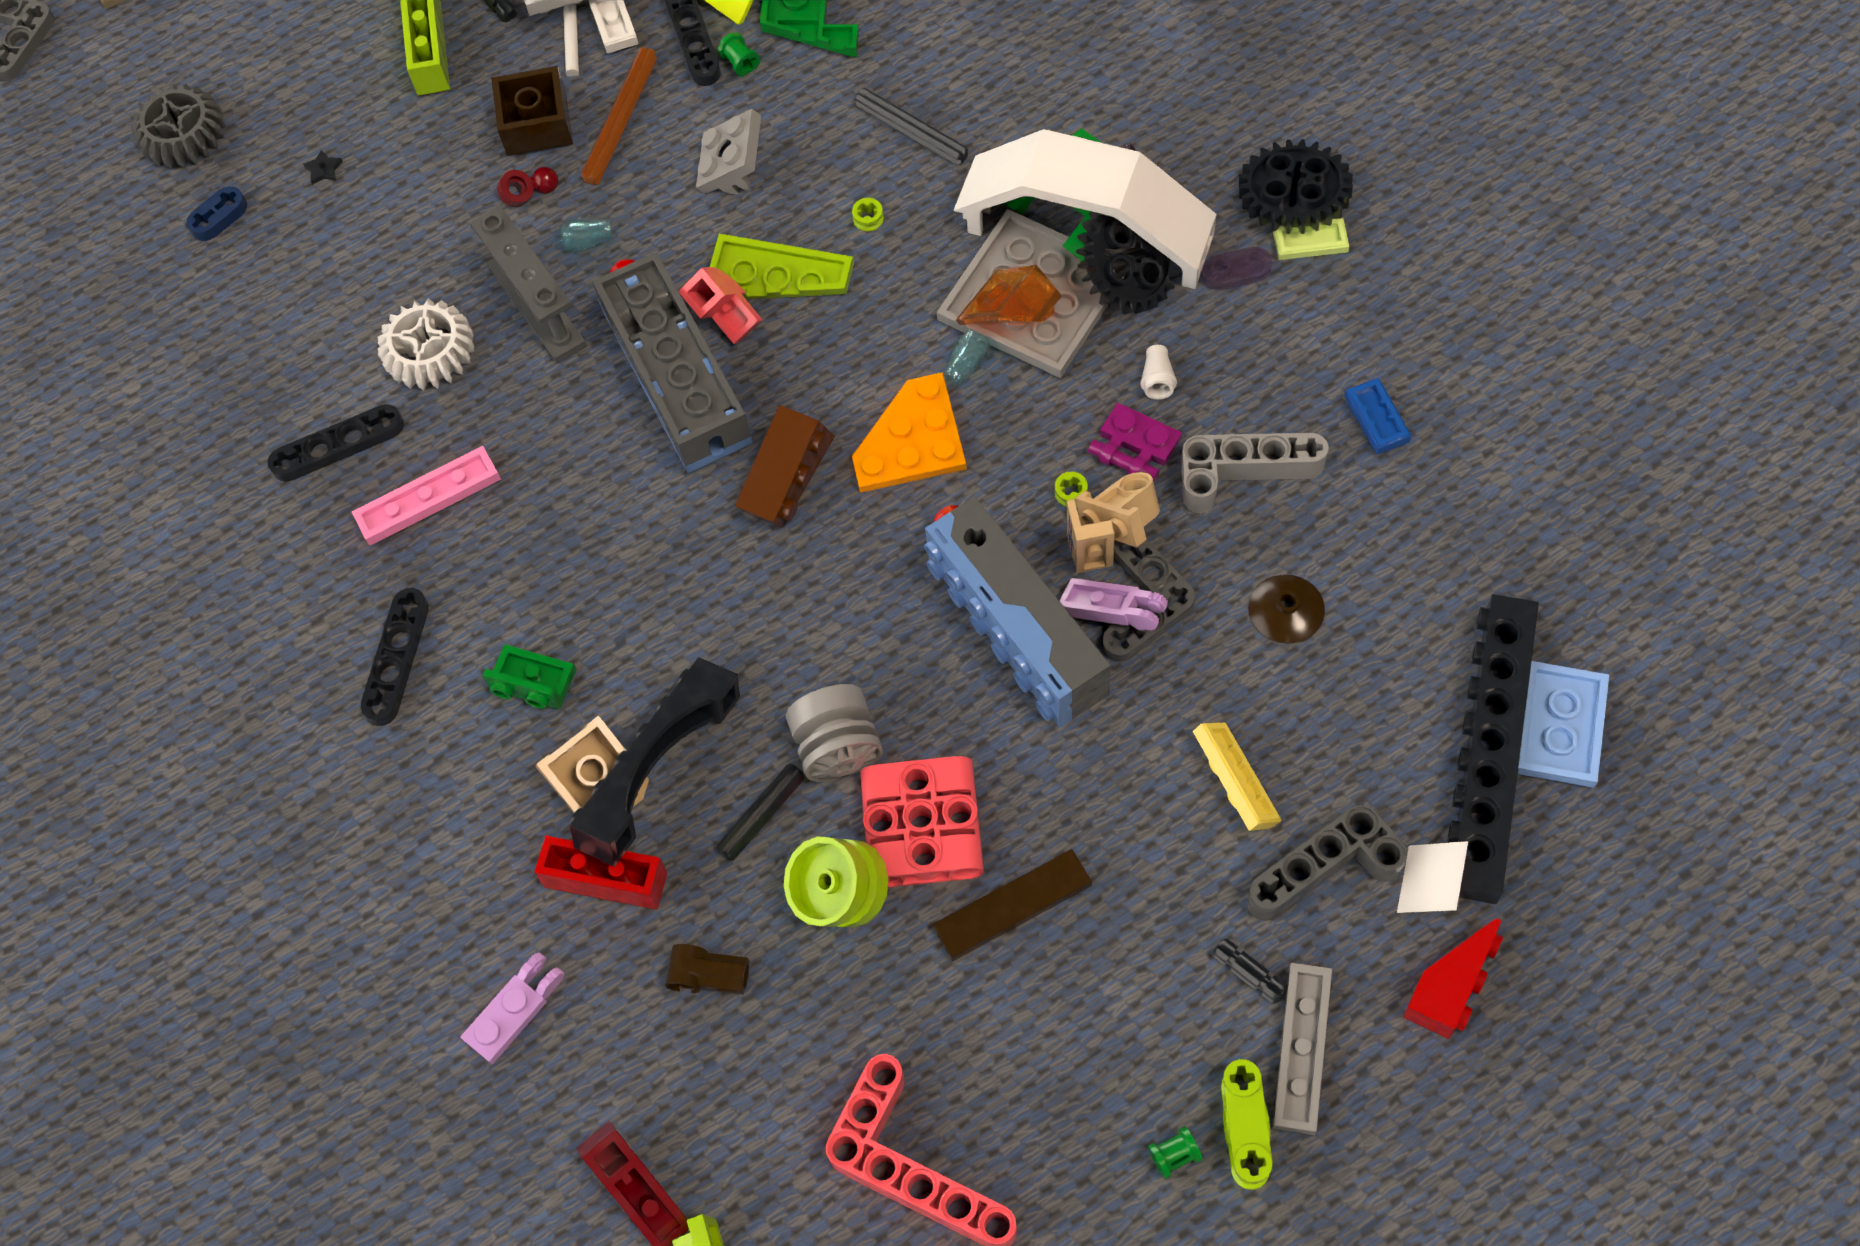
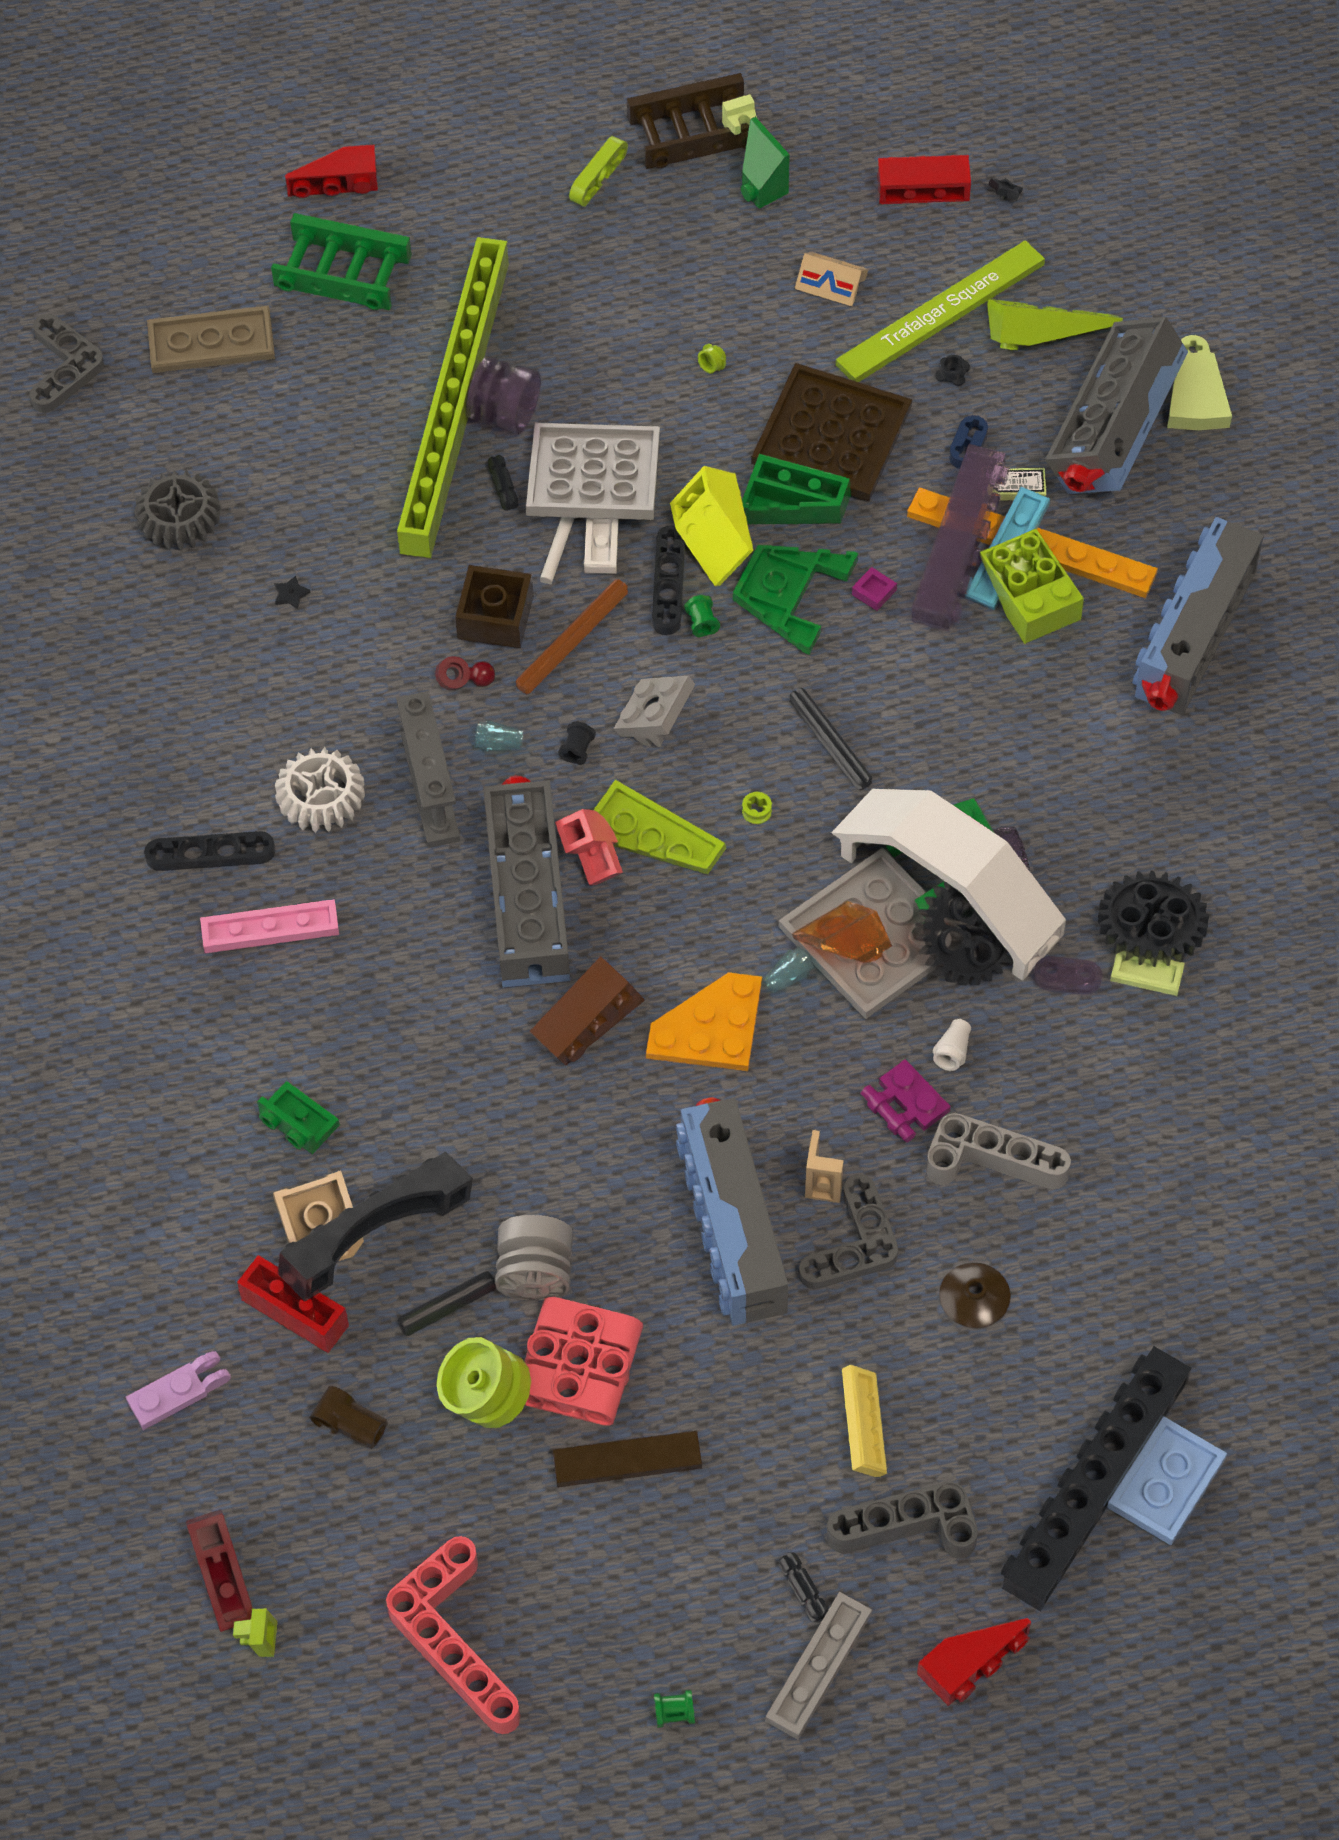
camera: 15 degrees right, 5 degrees down
dark blue beam [186,186,247,241] -> none
black beam [361,588,429,726] -> none
lime bush [1055,471,1088,507] -> none
lavender hinge [1059,578,1168,631] -> none
tan pin [1075,472,1160,548] -> none
lime piece [1221,1059,1273,1190] -> none
blue plate [1344,377,1412,455] -> none
white sticker [1397,841,1468,913] -> none
none -> black bush [558,721,596,765]

